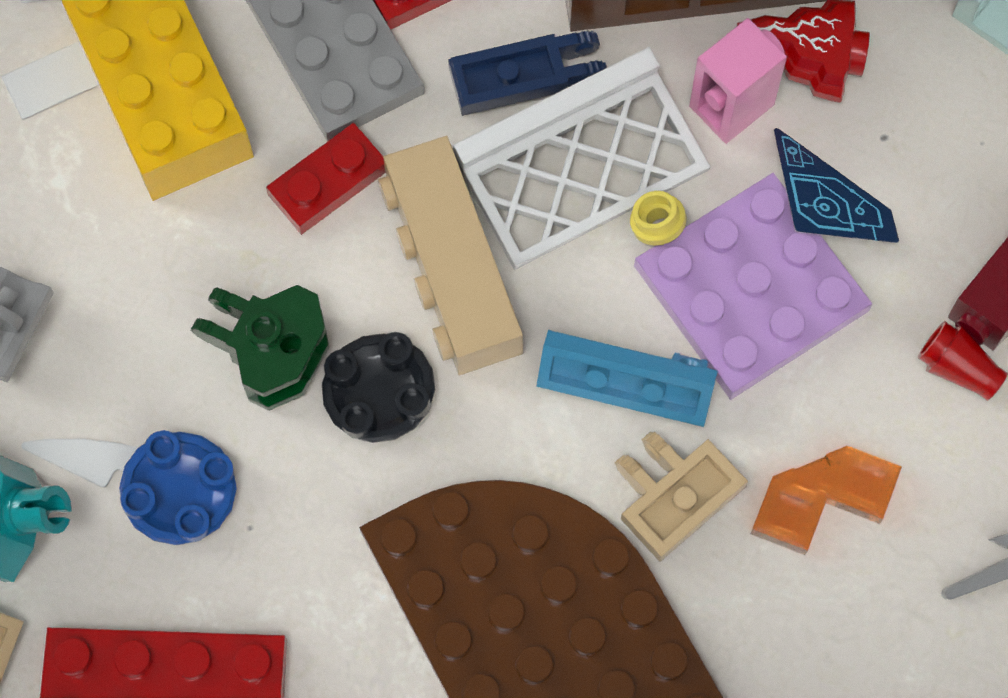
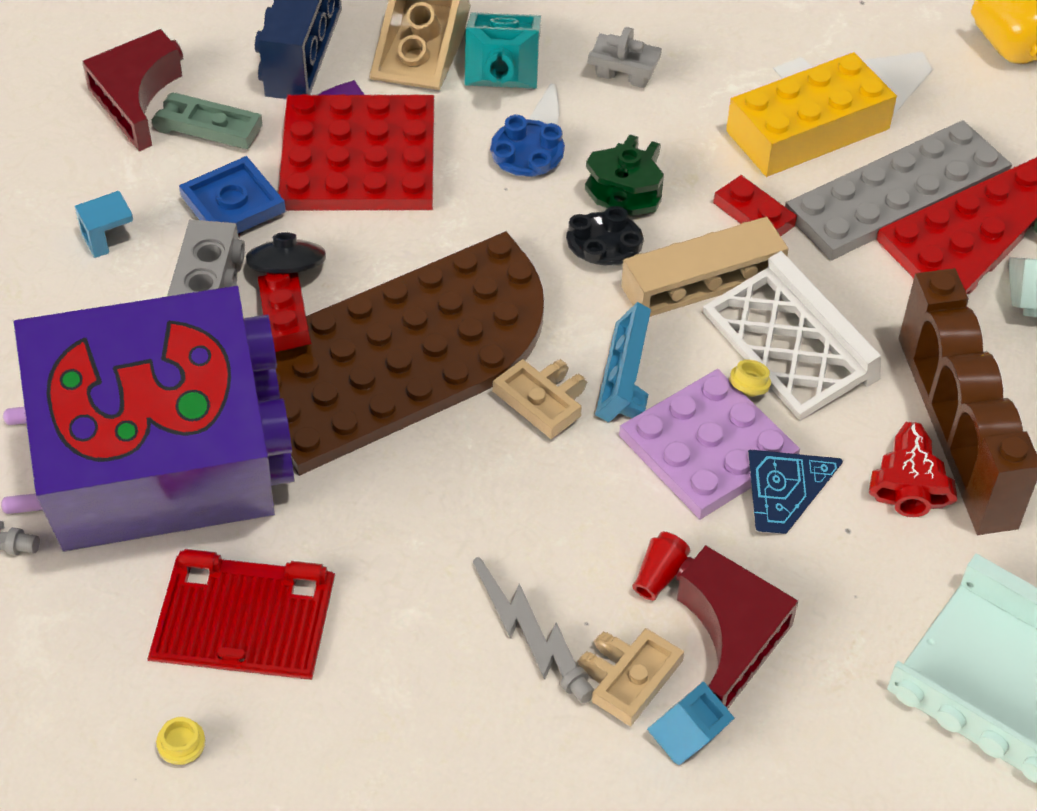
camera: 85 degrees right, 20 degrees down
dark blue hinge [448,30,607,116] -> none
bright pink brick [689,18,787,144] -> none
clear orange tile [750,446,902,555] -> none

